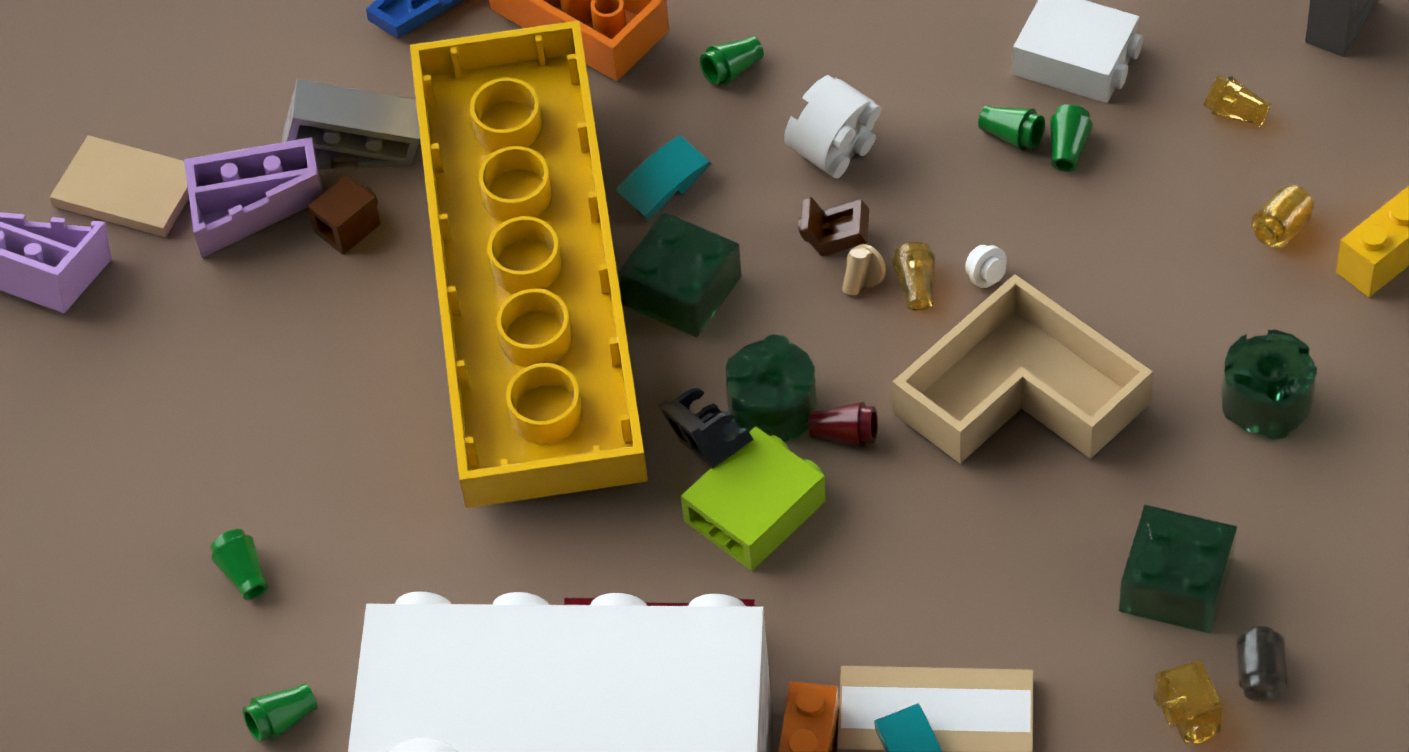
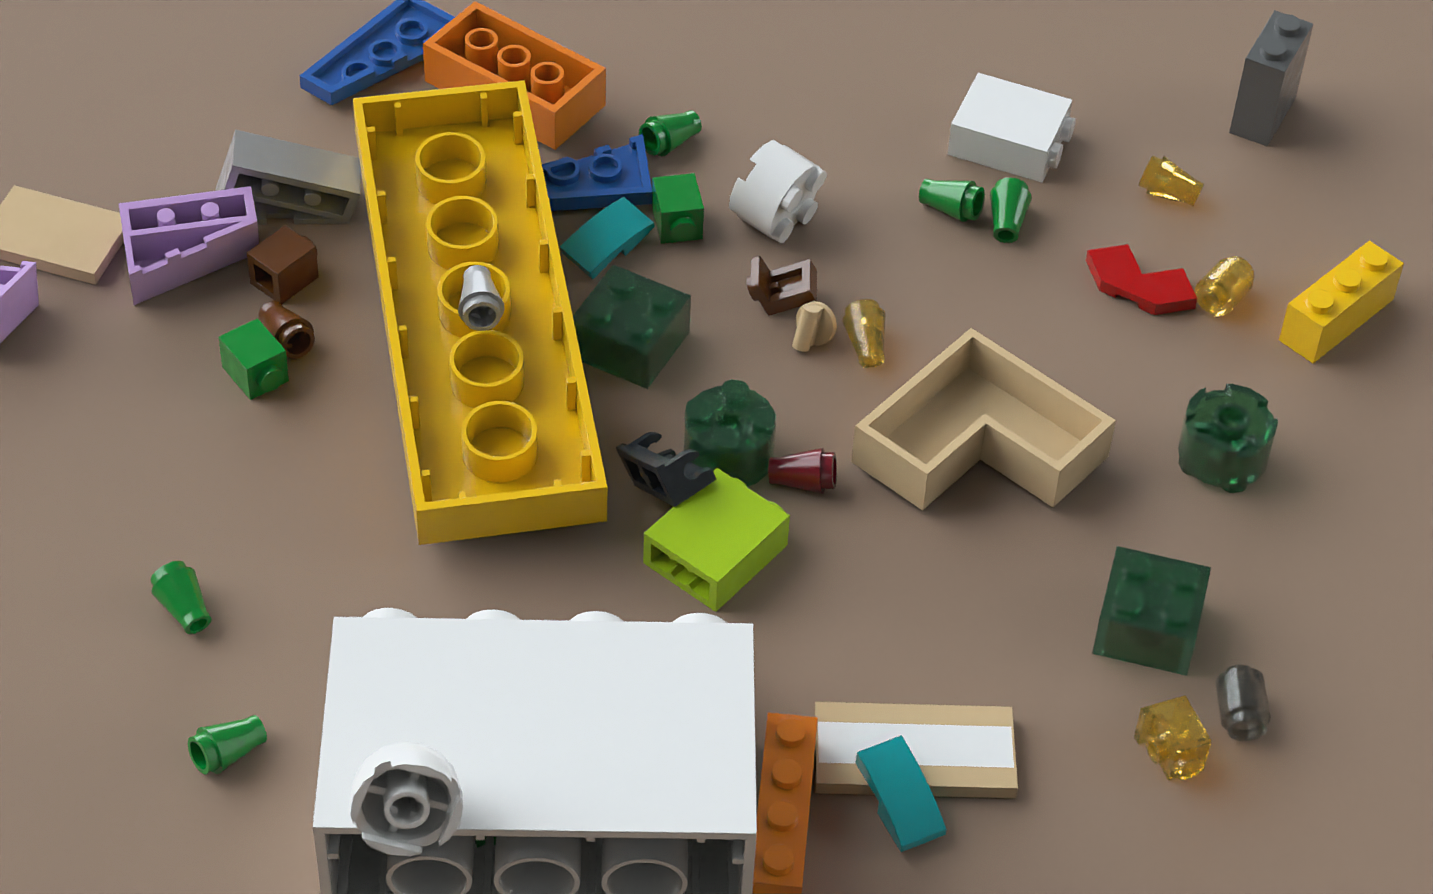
camera: 10 degrees left, 5 degrees down
white plate [965,245,1007,288] -> none
none -> green brick [218,318,289,400]
none -> reddish brown cone [258,301,315,359]
none -> light grey cone [458,265,504,331]
none -> blue wing [542,134,652,211]
none -> green brick [652,173,704,244]
none -> red tile [1086,244,1198,315]

